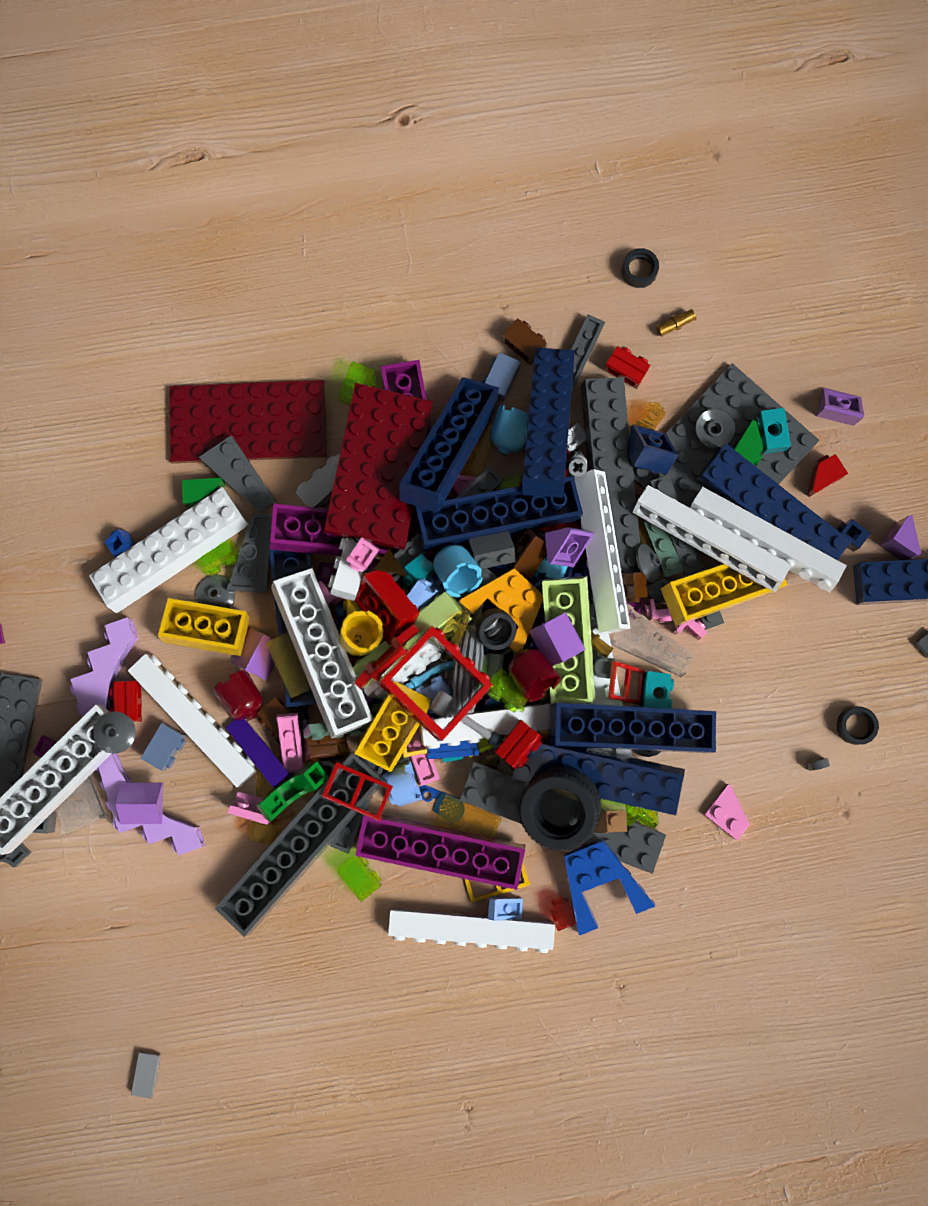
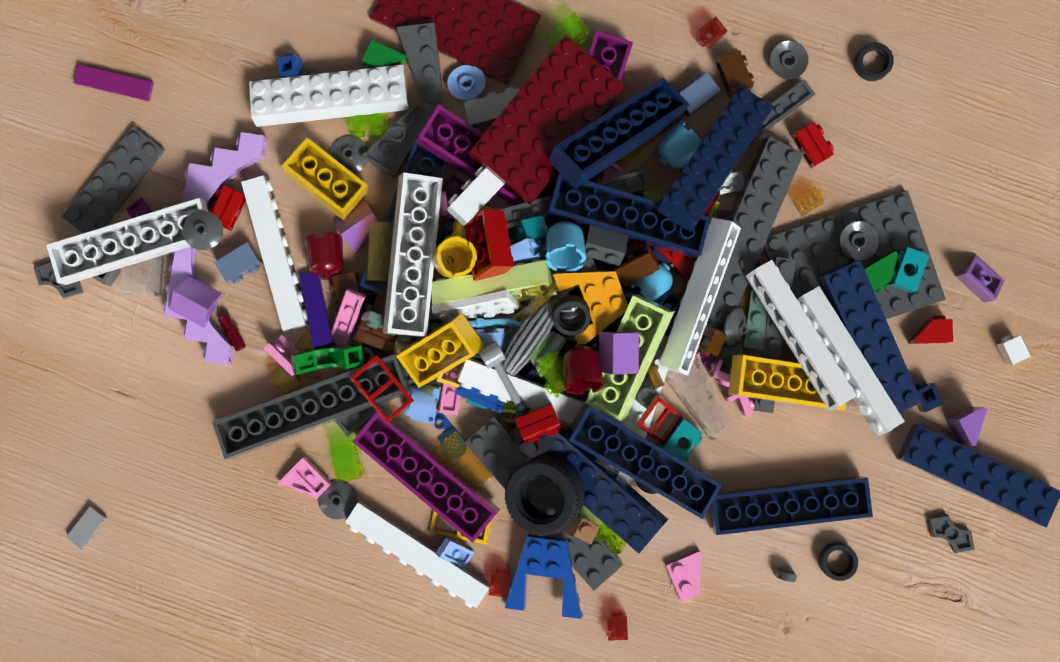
camera: 30 degrees right, 5 degrees up
bright pink bracket [346,537,380,572] -> none
dark brown piece [348,536,407,577] -> none
red bar [354,624,422,689] -> none
red window [377,626,493,741] -> none
medium lavender slope [545,528,594,567] -> none
light grey pin [569,449,587,477] -> none
dark blue slope [628,424,678,474] -> none
pearl gold pin [656,309,696,337] -> none
none -> dark red axle [218,314,246,351]
none -> bright pink wing [278,457,332,498]
none -> dark grey dish [318,481,357,519]
none -> light blue dish [447,65,486,100]
none -> clear red brick [607,610,628,641]
none -> clear red brick [696,16,728,49]
none -> dark blue brick [710,476,873,535]
none -> dark grey dish [770,41,809,79]
none -> white brick [996,334,1031,365]

